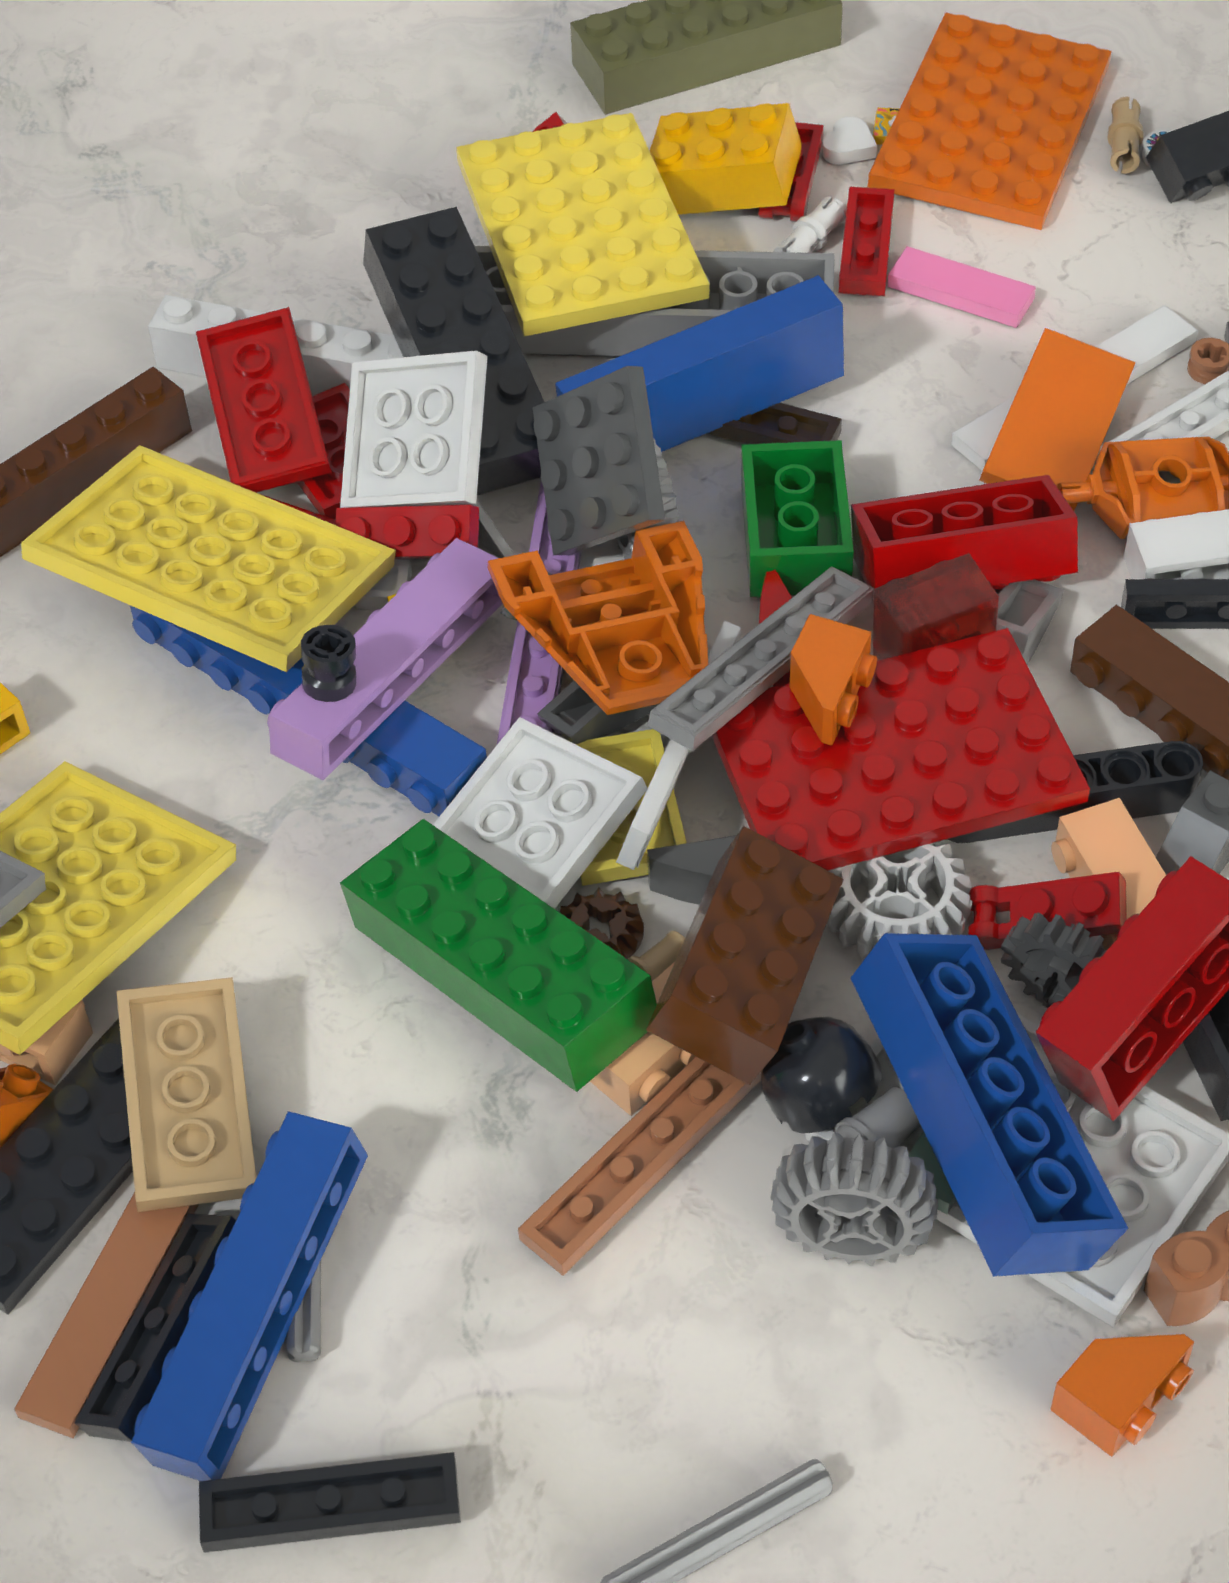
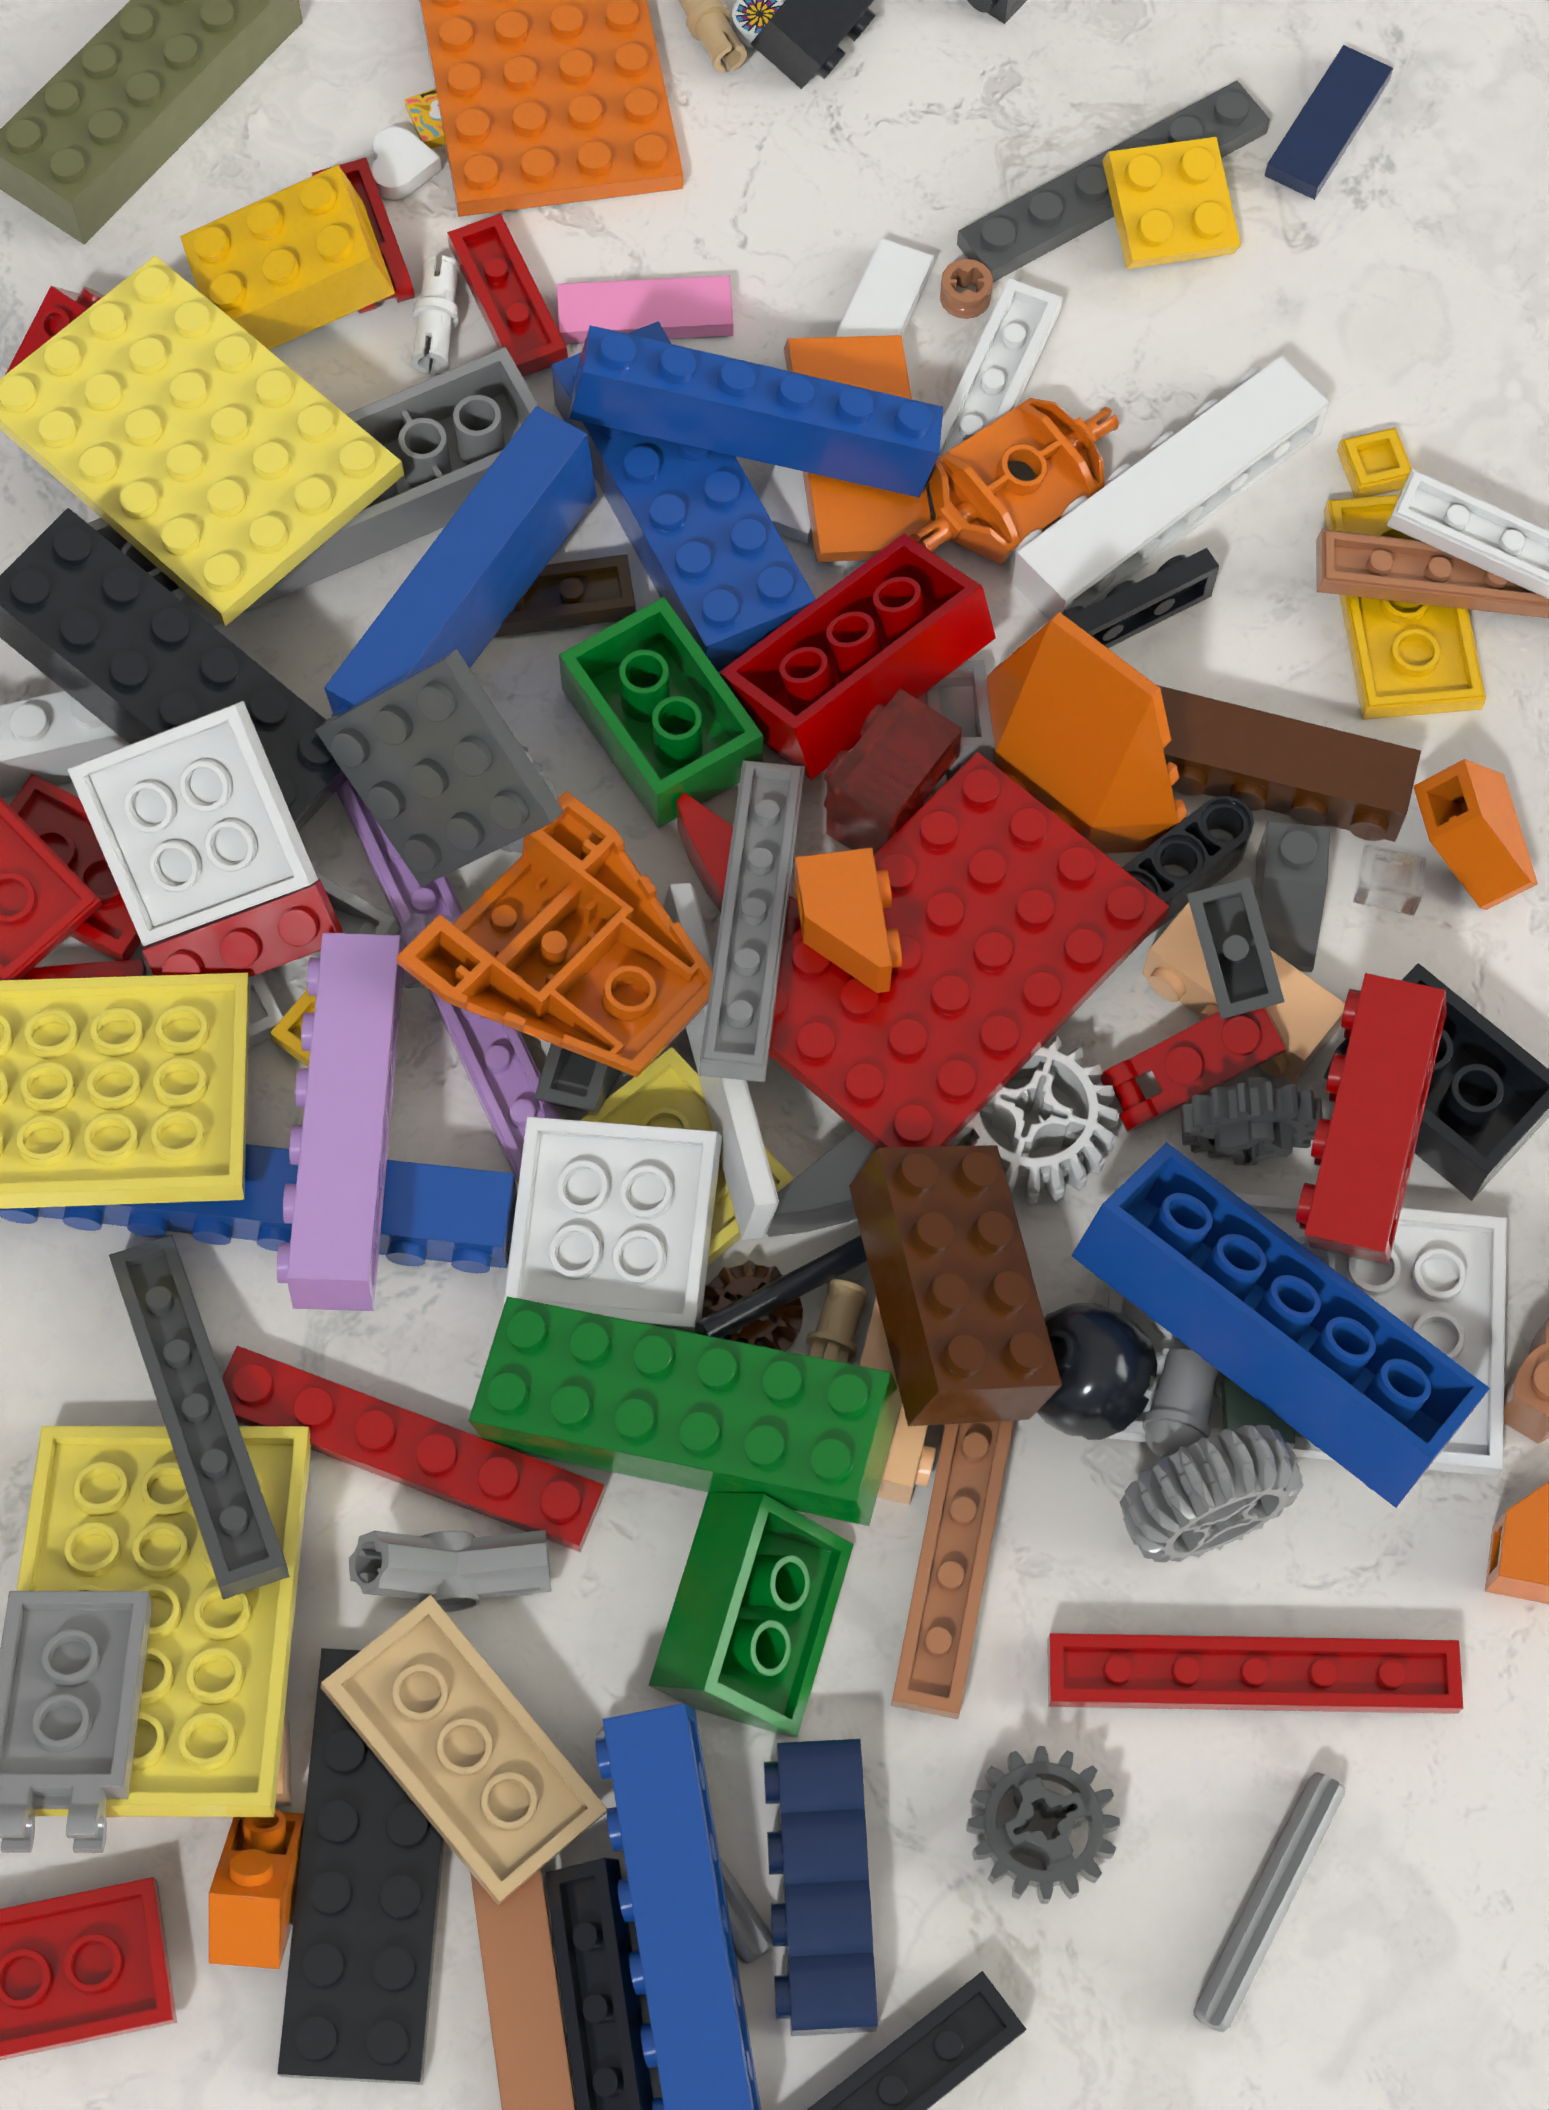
camera: 35 degrees left, 15 degrees up
black wheel [301,625,356,702] -> none
none -> dark grey plate [109,1235,290,1600]
none -> red plate [222,1345,606,1552]
none -> light grey piece [349,1530,551,1612]
none -> blue brick [551,321,816,673]
none -> blue brick [569,325,943,498]
none -> green slope [648,1492,854,1737]
none -> black bar [695,1235,867,1339]
none -> dark blue brick [764,1739,878,2036]
none -> dark grey gear [966,1746,1120,1904]
none -> orange wedge [986,612,1187,854]
none -> red plate [1047,1633,1463,1714]
none -> dark grey slope [1187,876,1285,1020]

